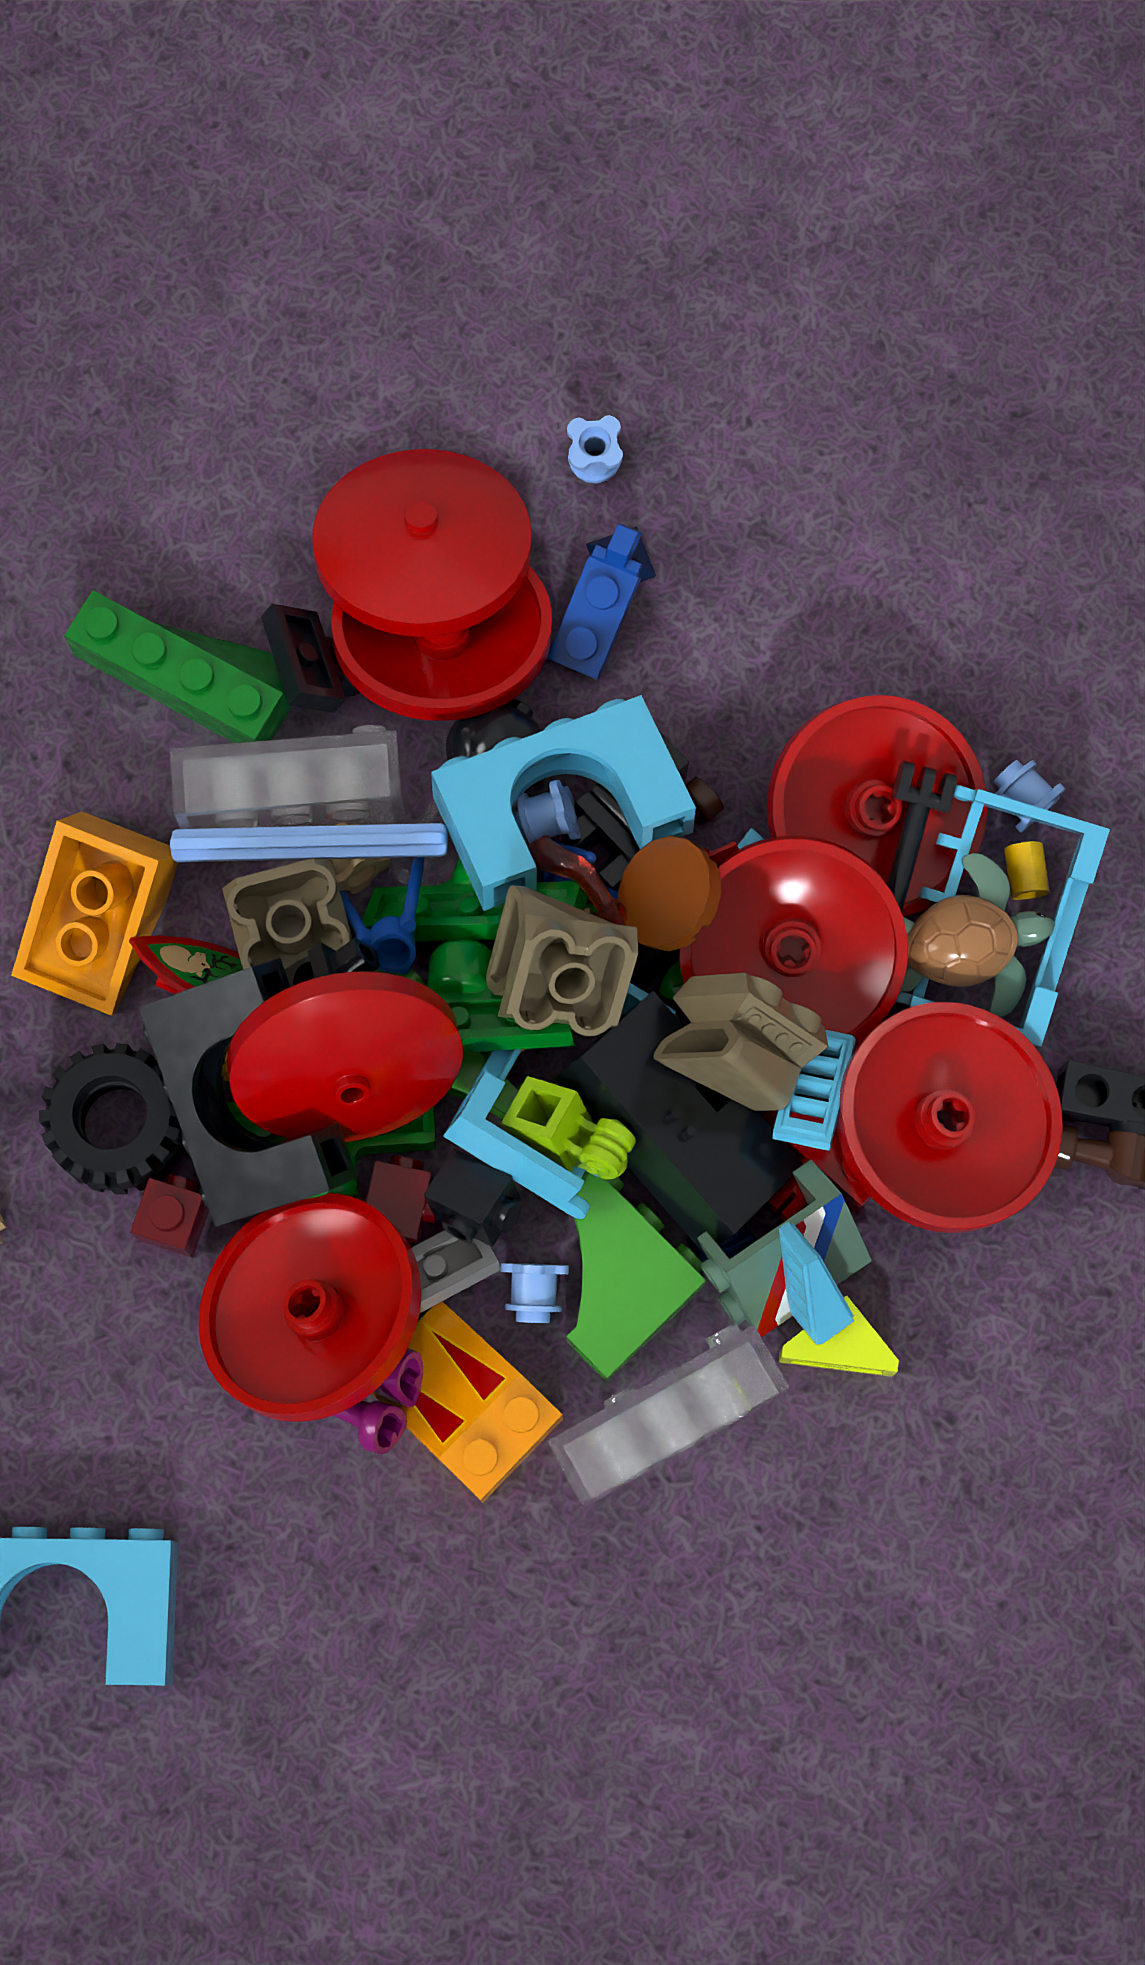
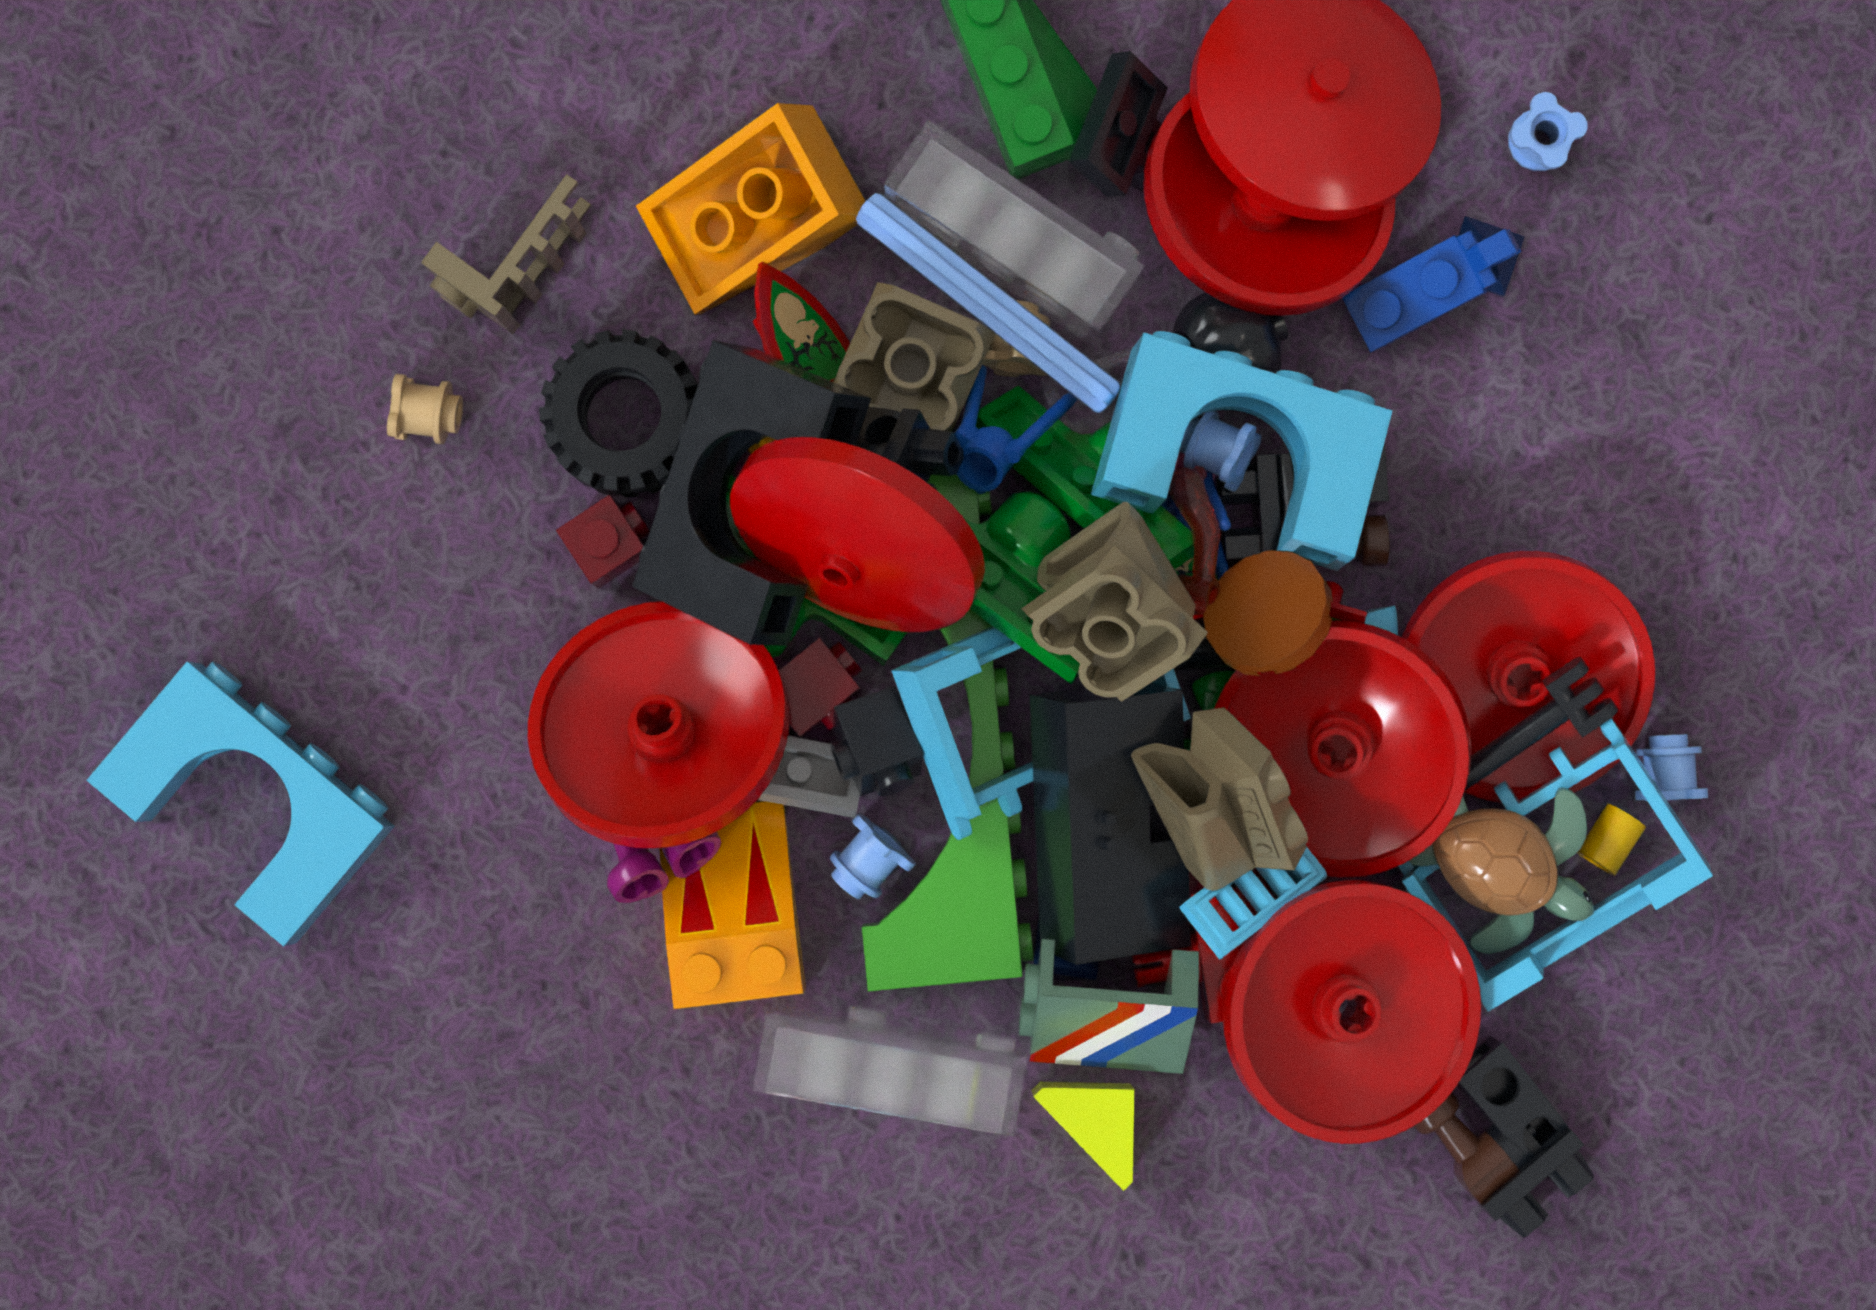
camera: 35 degrees right, 10 degrees up
lime brick [501,1076,636,1180] -> none
medium azure slope [779,1222,854,1345] -> none

